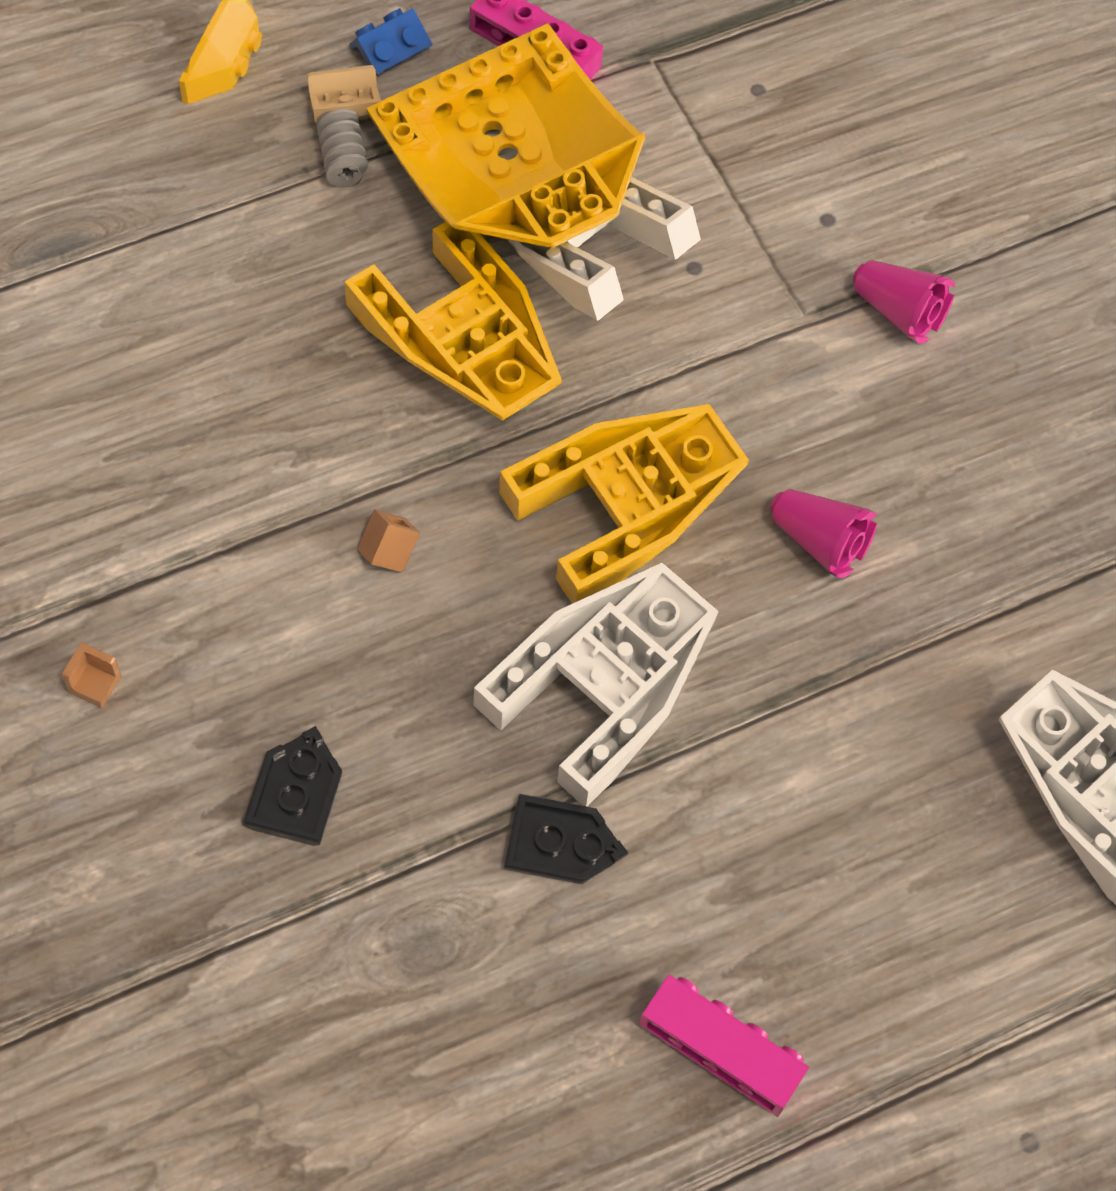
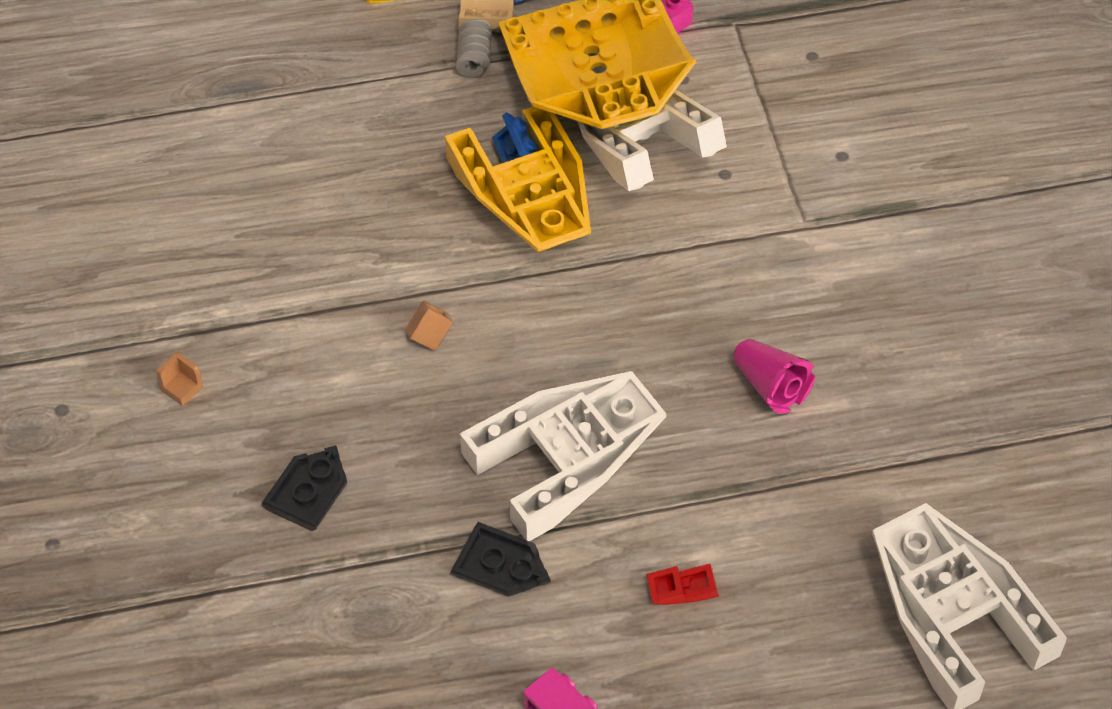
camera: 20 degrees right, 10 degrees down
yellow wedge [499,404,749,604] -> none
dark pink cone [853,260,955,344] -> none
none -> blue bracket [492,112,537,163]
none -> red slope [646,563,719,605]

